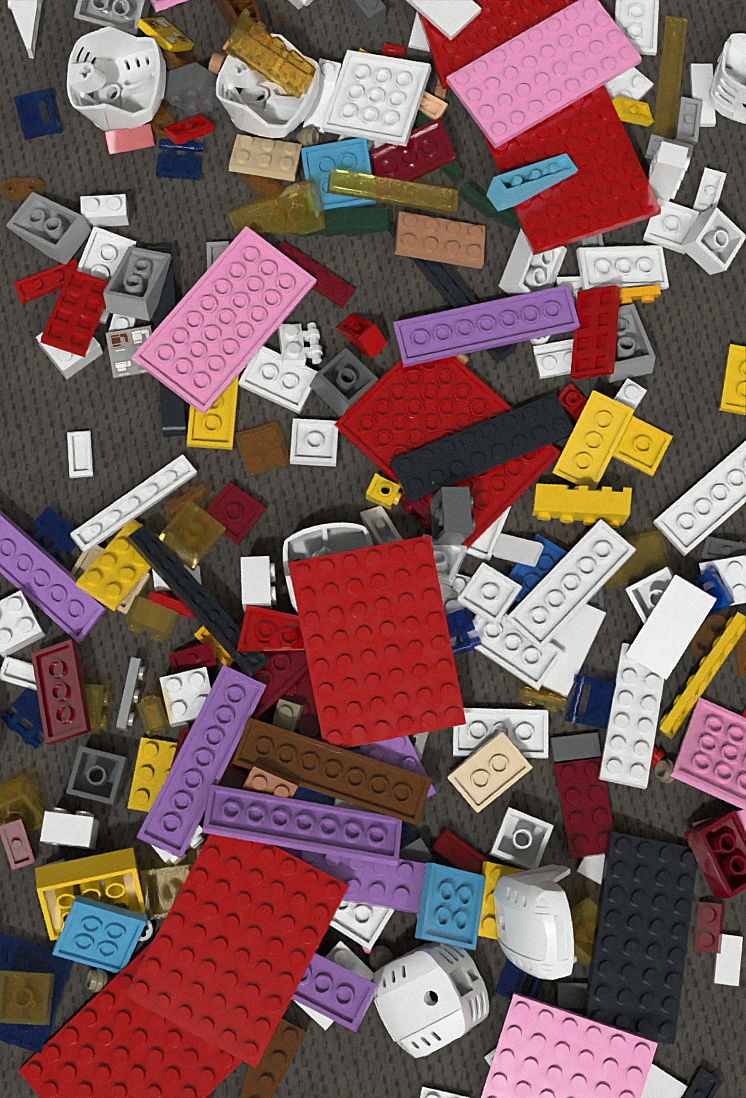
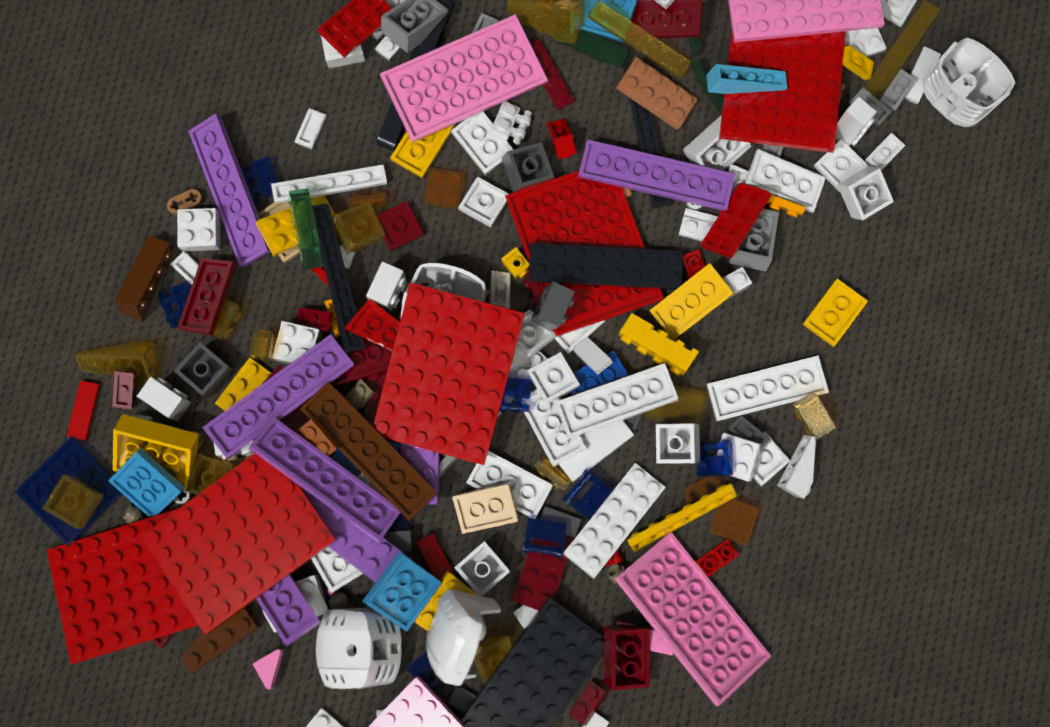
camera: 35 degrees right, 5 degrees up
light grey tile [106,326,152,378] -> none
light grey plate [116,657,146,731] -> none
clear yellow brick [124,595,180,643] -> none
yellow tile [612,416,673,476] -> none
white tile [626,574,717,680] -> none
none -> bright pink slope [253,648,284,690]
none -> clear green slope [289,188,323,270]
none -> clear blue plate [523,518,567,558]

